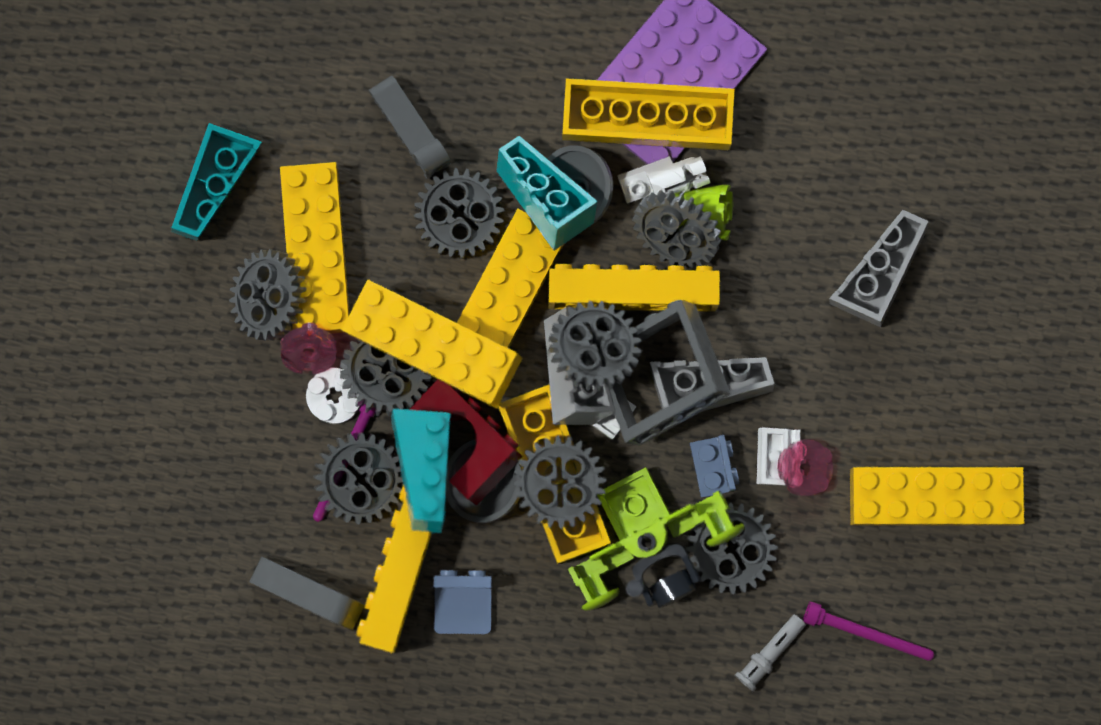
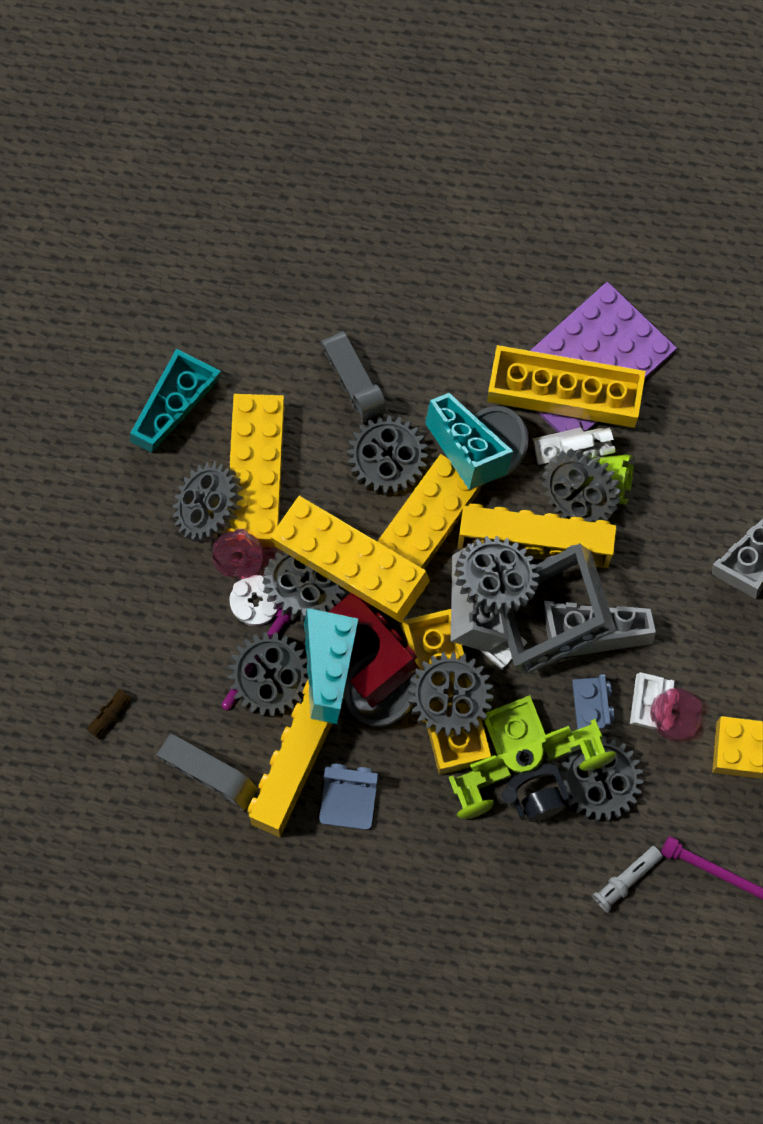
camera: 10 degrees right, 10 degrees down
none -> dark brown pin [86,689,132,739]

